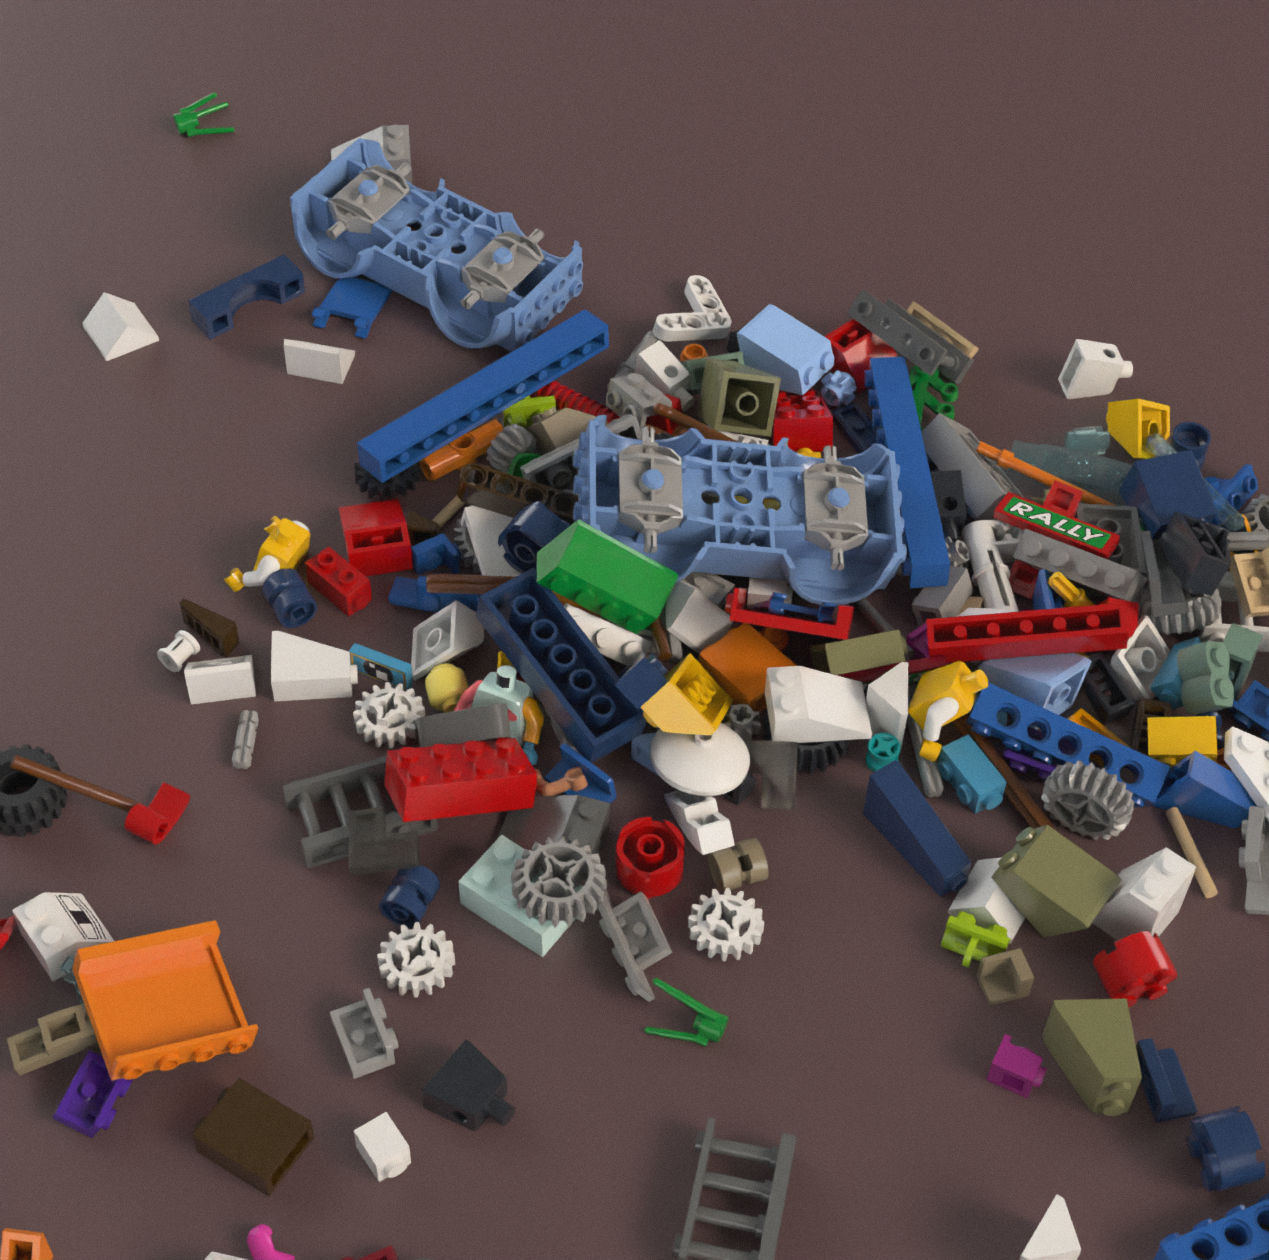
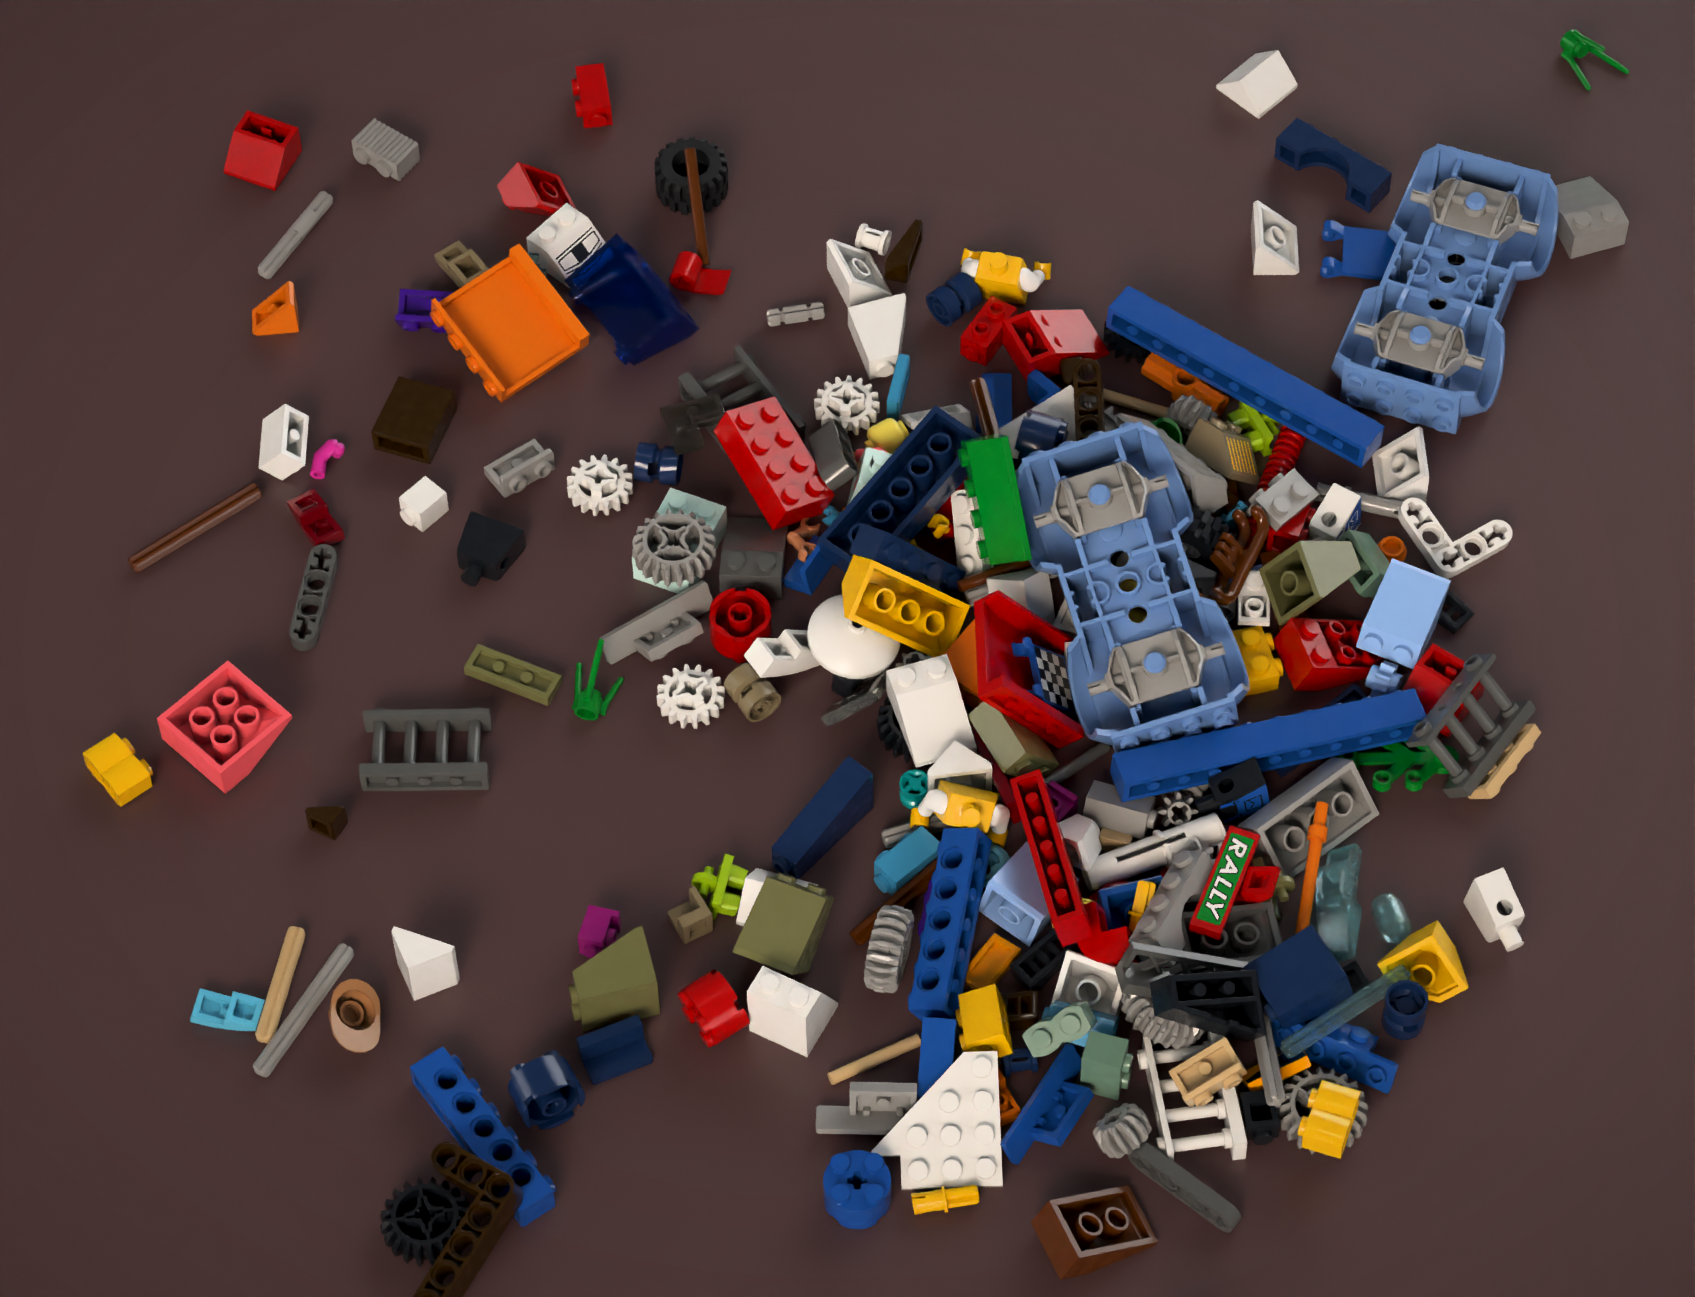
camera: 80 degrees right, 5 degrees up
none -> olive plate [464,644,563,706]
none -> clear blue windscreen [564,233,700,366]
none -> white slope [1372,426,1429,503]

